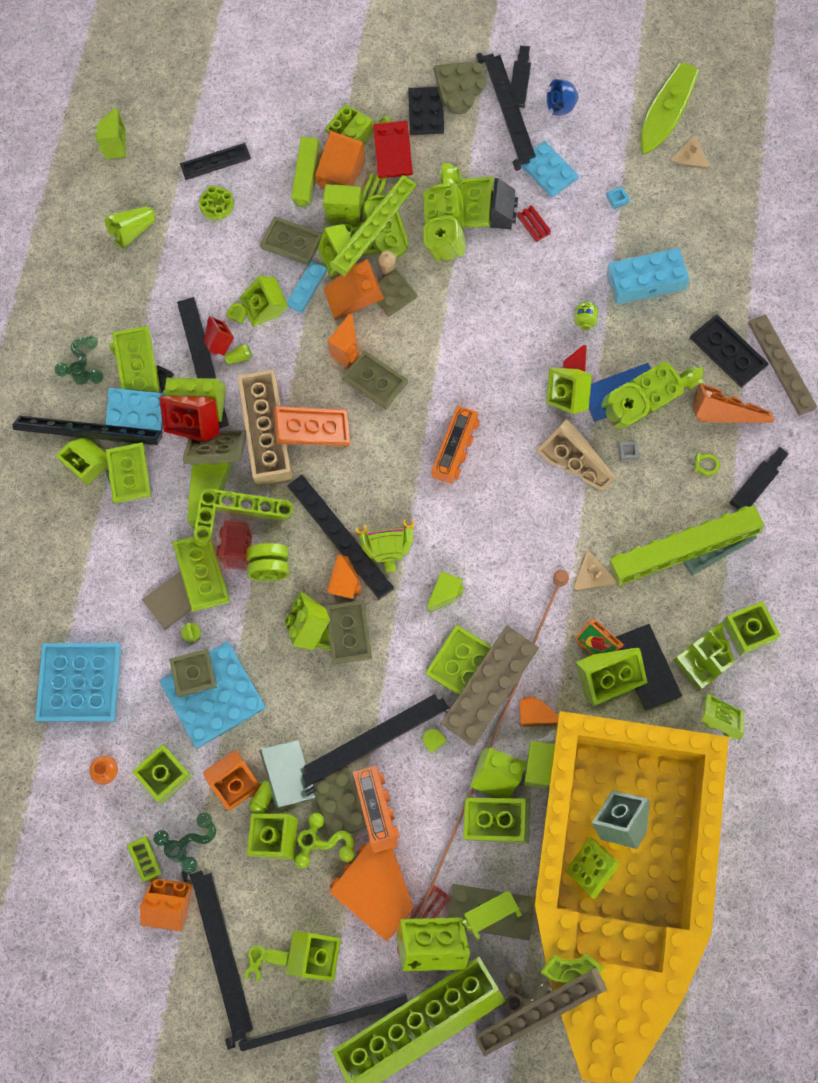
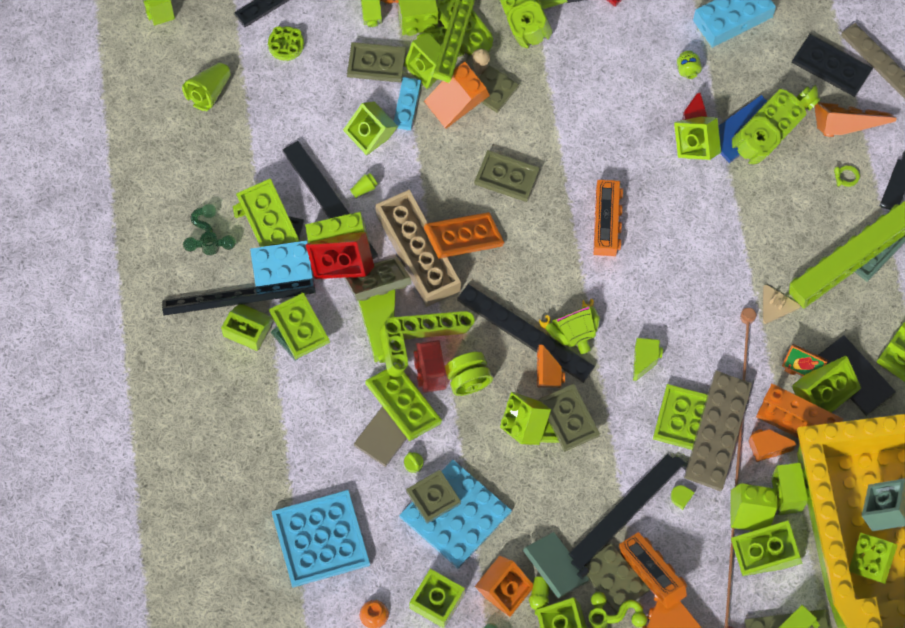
camera: 25 degrees left, 5 degrees down
red slope [204,316,234,356] -> none
lime tile [226,303,247,324] -> none
orange slope [327,313,359,368] -> none
tan wedge [536,419,615,491] -> none
light grey tile [618,441,640,462] -> none
none -> orange fence [756,384,844,438]

